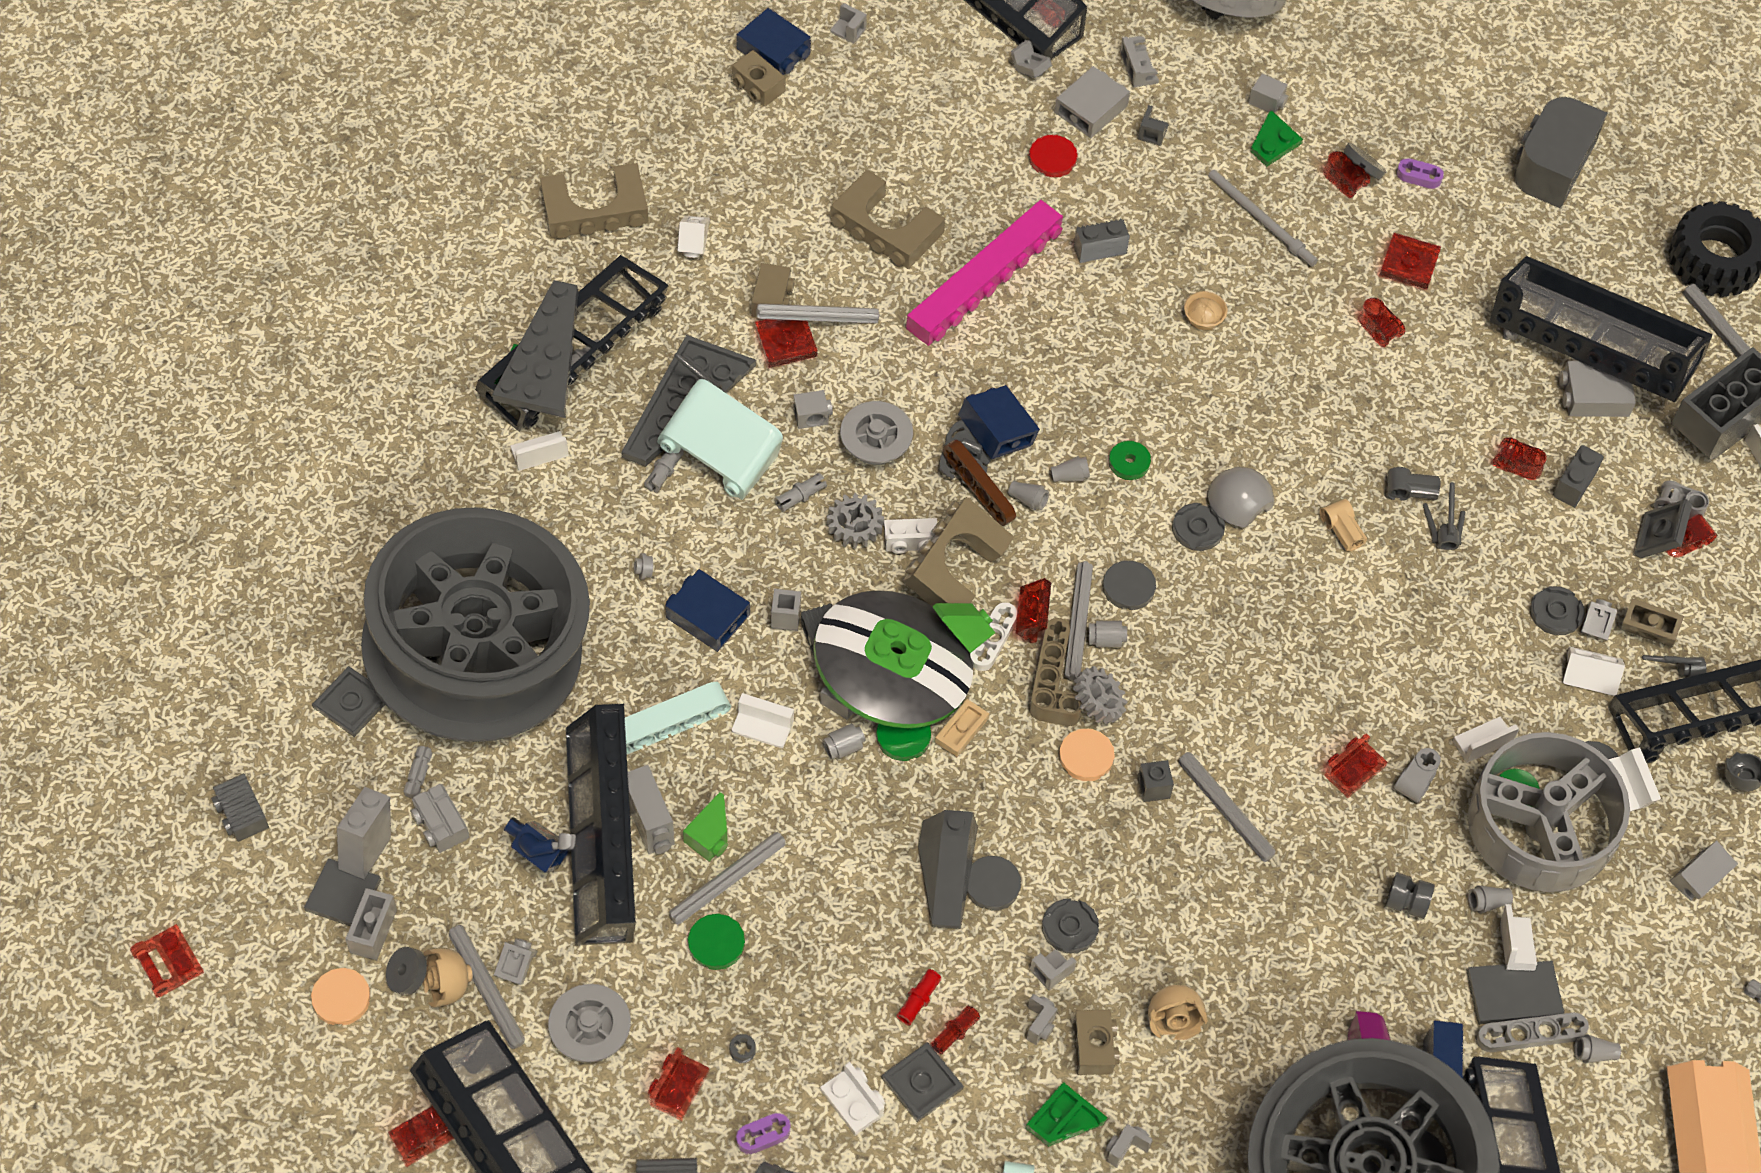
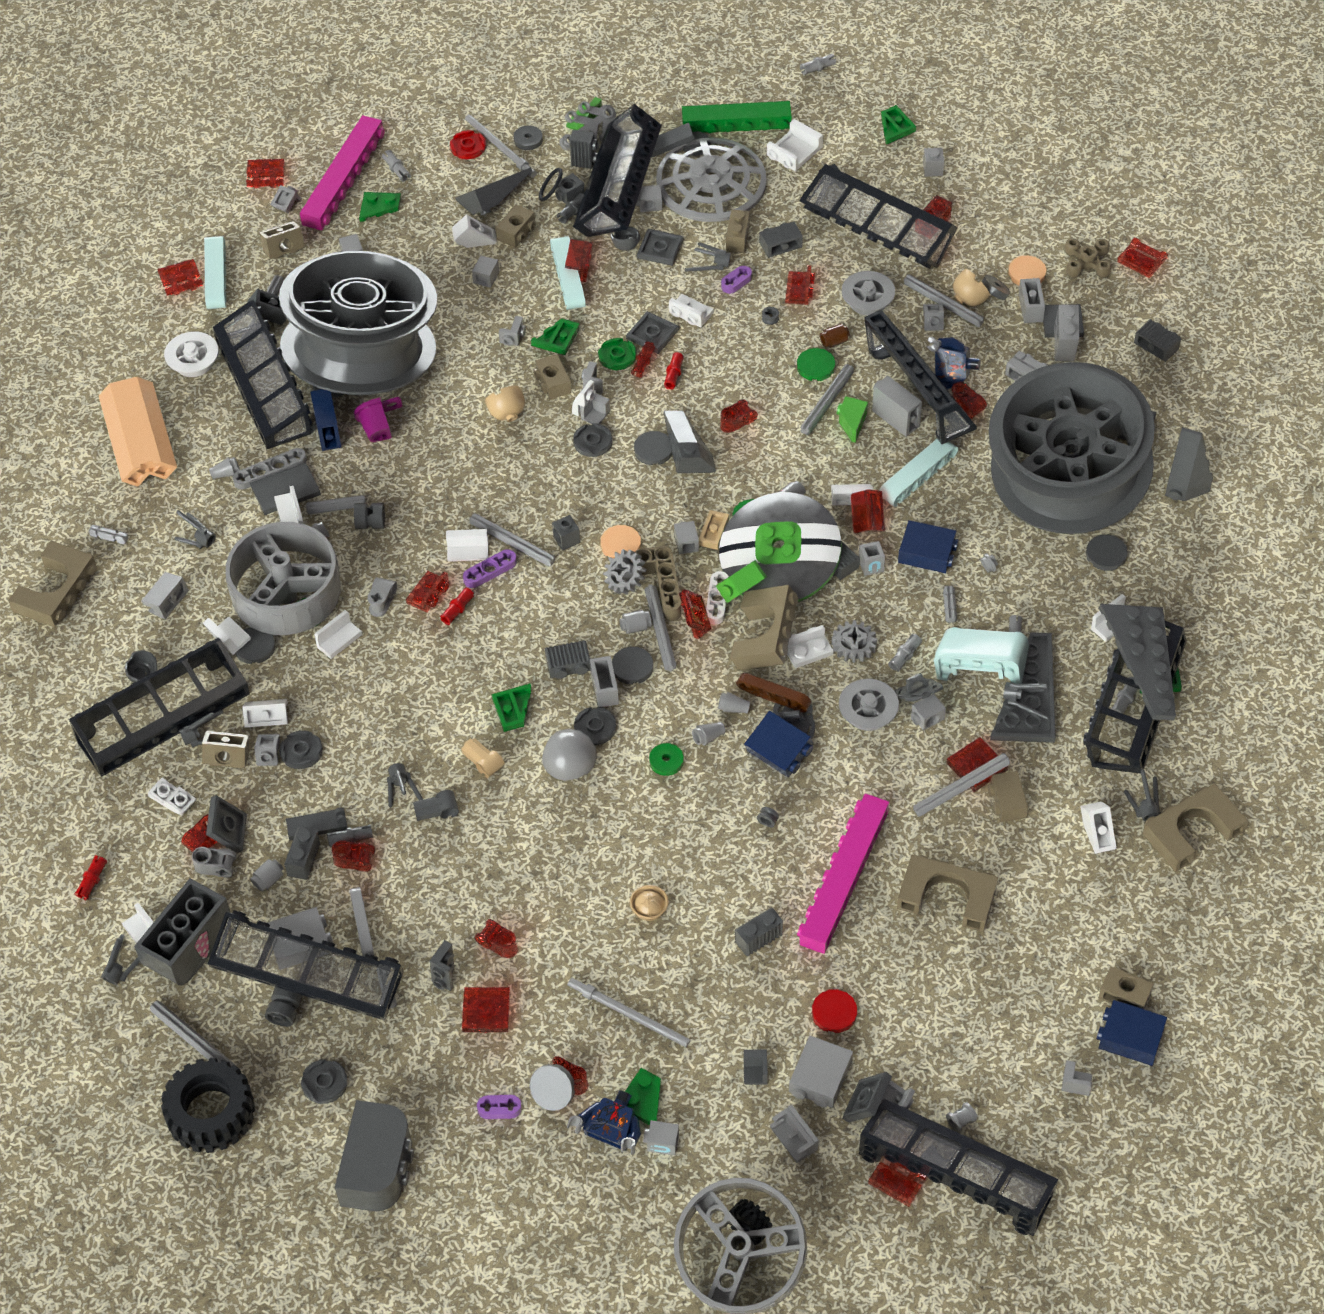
camera: 165 degrees right, 5 degrees down
none -> white slope [148,778,196,815]
none -> dark grey plant [174,510,216,549]
none -> light grey brick [250,859,283,892]
none -> dark grey hinge [286,808,347,841]
none -> dark grey tile [301,1059,348,1104]
none -> light grey axle [306,495,366,514]
none -> dark grey pin [327,824,373,847]
none -> light grey beam [349,887,374,966]
none -> dark grey bracket [430,940,455,991]
none -> red pin [440,587,474,625]
none -> white panel [446,529,488,561]
none -> medium lavender beam [463,550,517,588]
none -> green wing [491,683,532,732]
none -> dark grey brick [545,640,590,679]
none -> dark blue torso [567,1090,641,1155]
none -> white slope [572,380,596,416]
none -> light grey piece [590,656,619,707]
none -> green tile [598,338,637,371]
none -> light grey brick [674,521,699,555]
none -> clear red piece [720,399,758,433]
none -> dark grey bush [757,807,779,828]
none -> reddish brown brick [820,323,850,348]
none -> dark grey tile [842,1072,892,1123]
none -> clear red panel [851,489,885,533]
none -> dark grey shield [894,673,943,702]
none -> light grey axle [943,586,957,623]
none -> light grey bush [946,1102,978,1132]
none -> clear red piece [952,382,987,419]
none -> dark tan gear [1065,238,1112,278]
none -> dark grey plant [1124,770,1161,821]
none -> dark grey wedge [1165,427,1213,501]

